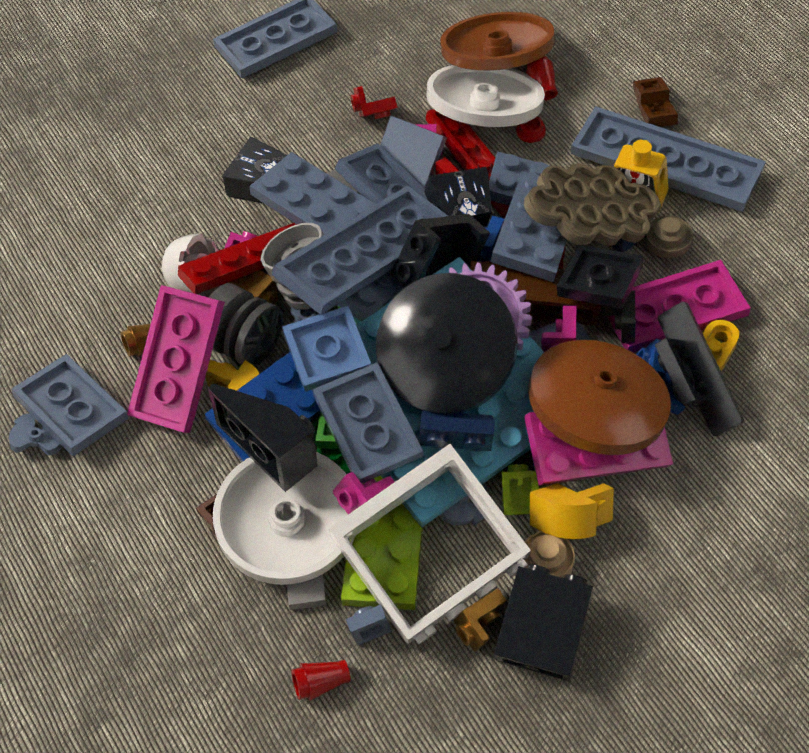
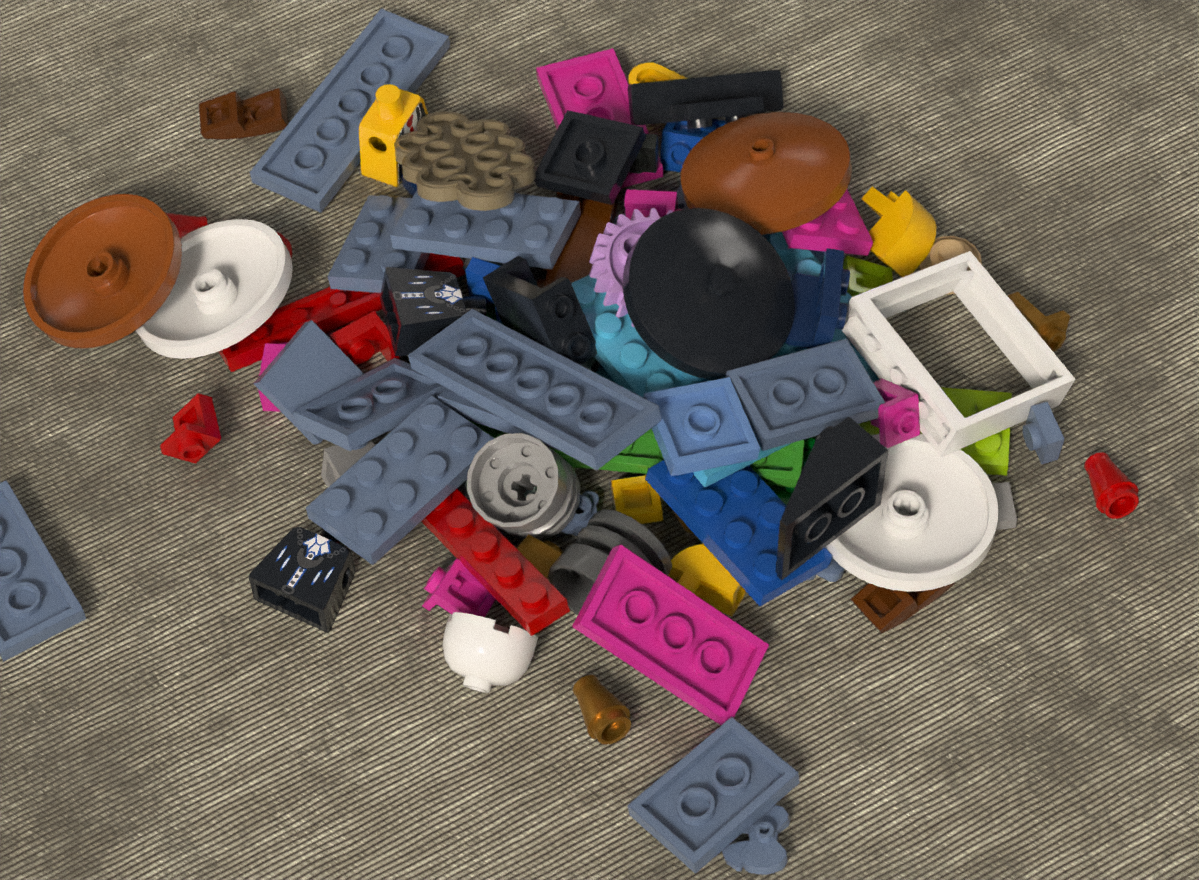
camera: 90 degrees left, 0 degrees up
black panel [494,564,593,682] -> none
dark tan plate [645,216,693,259] -> none

